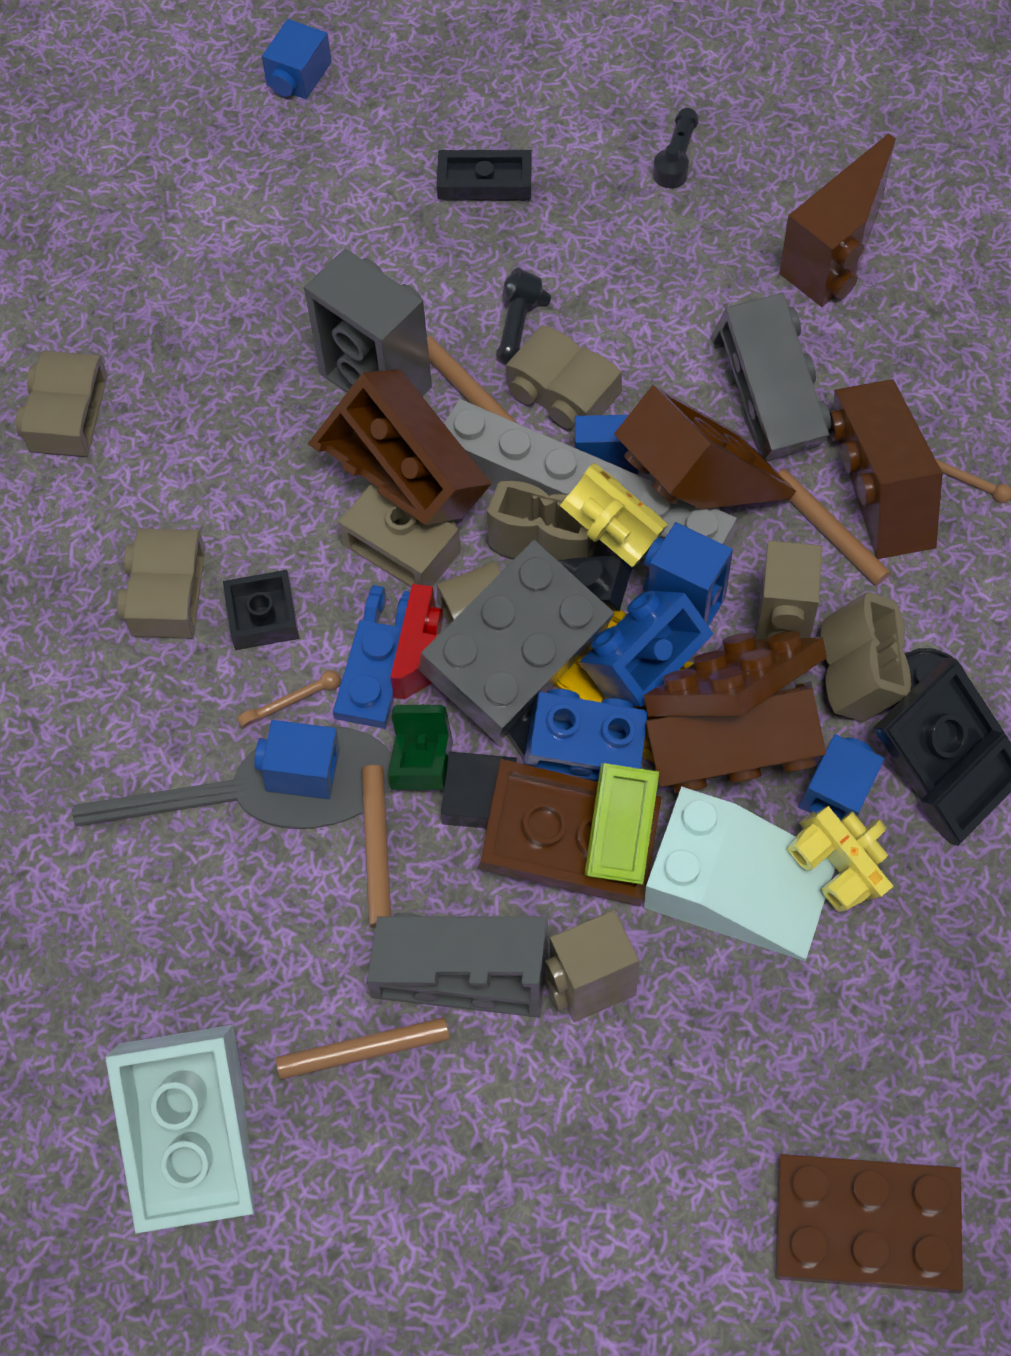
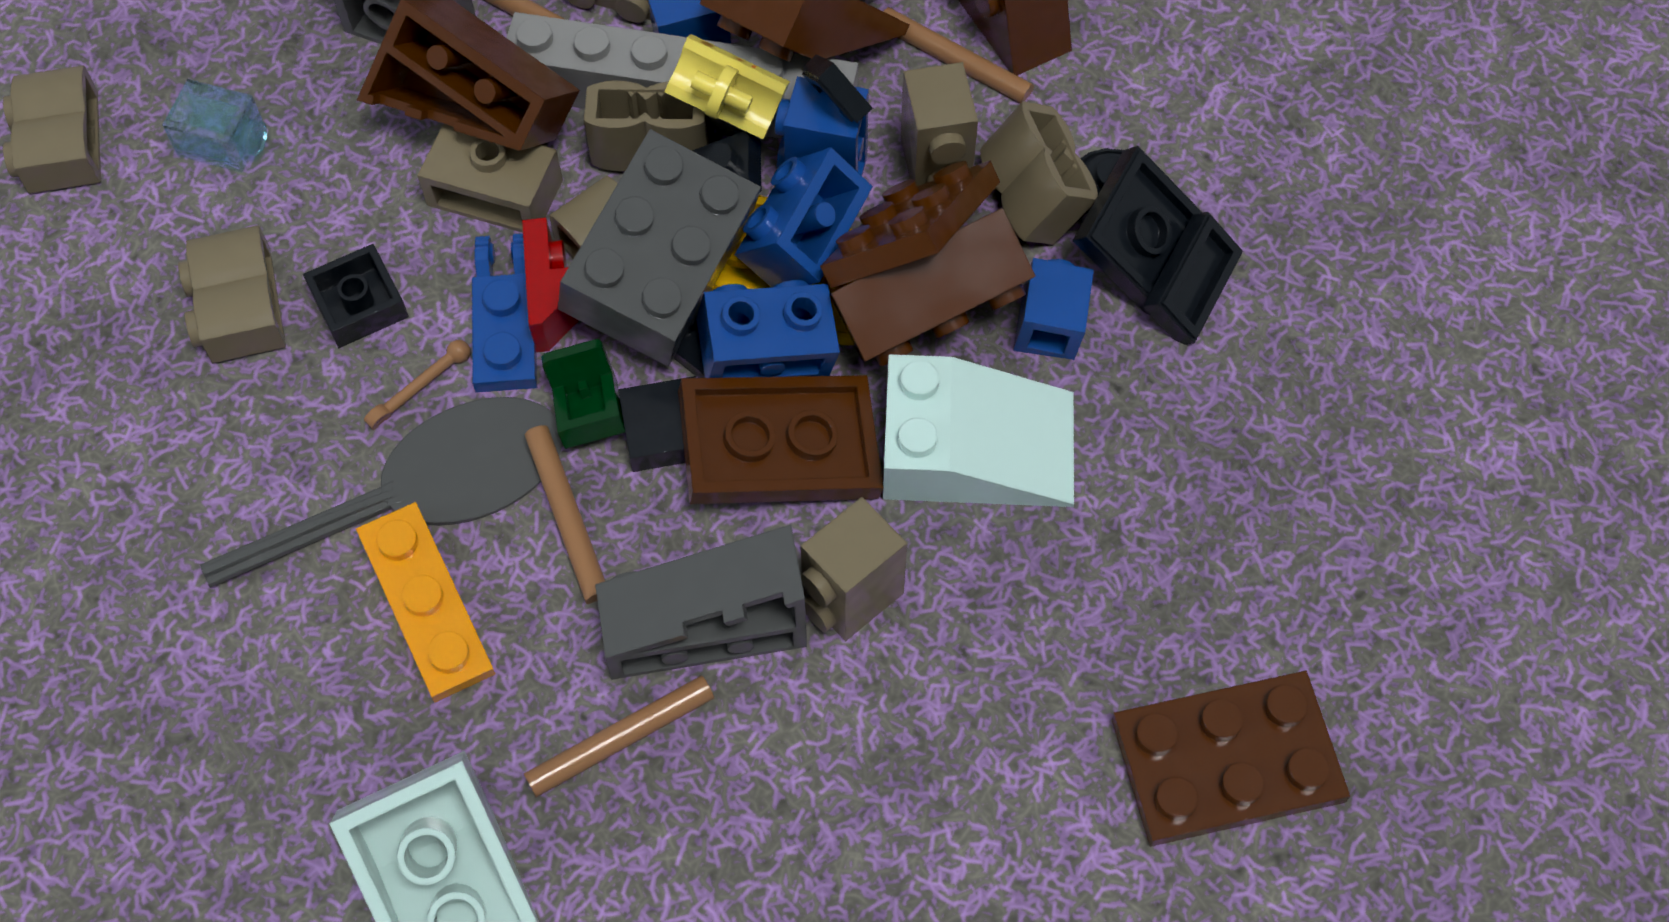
camera: 20 degrees left, 0 degrees up
blue brick [254,719,340,800] -> none
lime tile [584,763,659,884] -> none
light yellow hips [787,806,893,912] -> none
none -> clear light blue brick [162,79,267,173]
none -> light orange plate [355,502,495,703]
none -> black tile [801,54,873,123]

